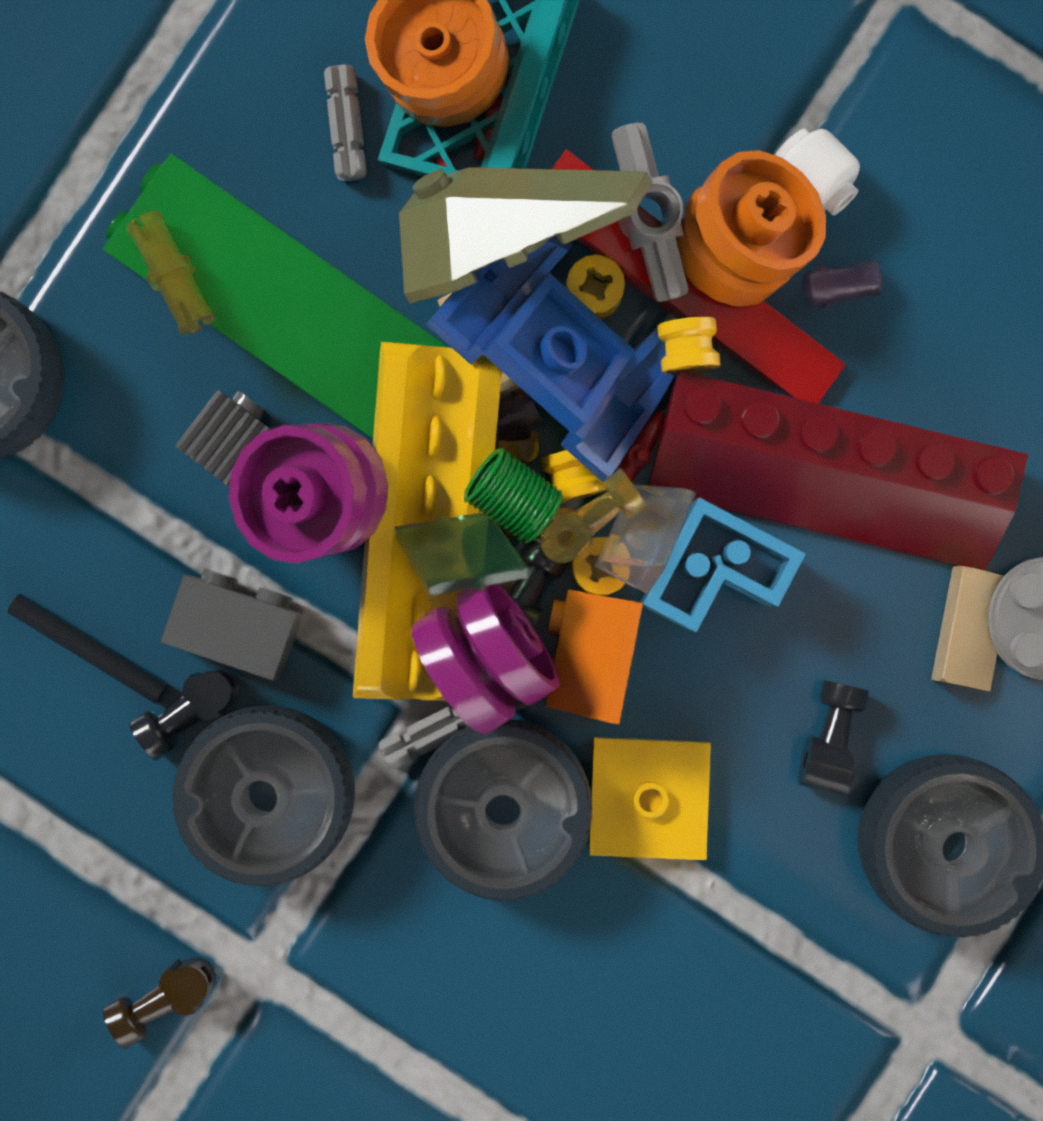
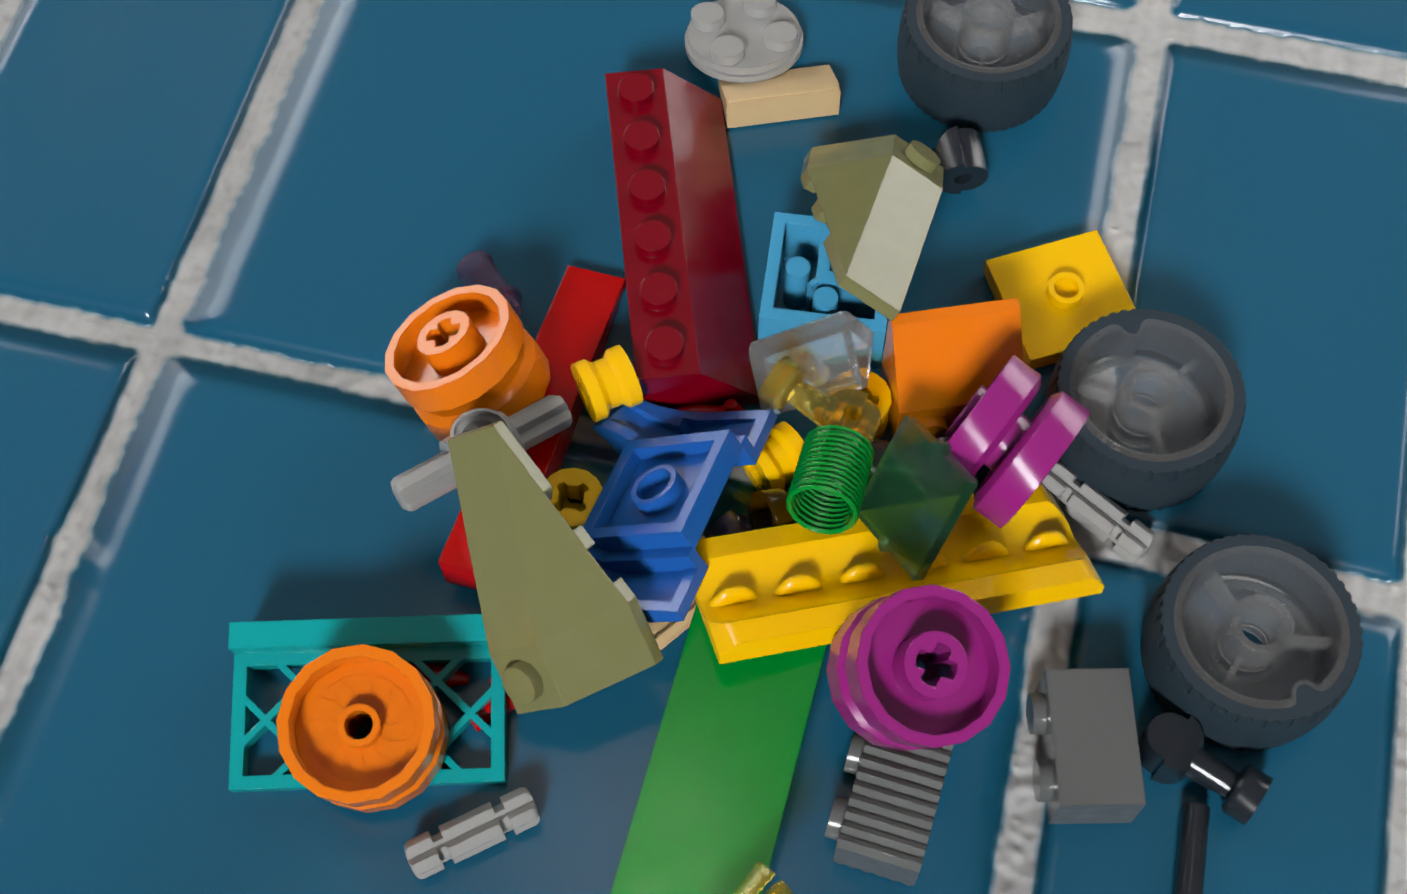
camera: 110 degrees left, 25 degrees down
white head [775,128,860,216] -> none
none -> olive wedge [800,134,944,321]

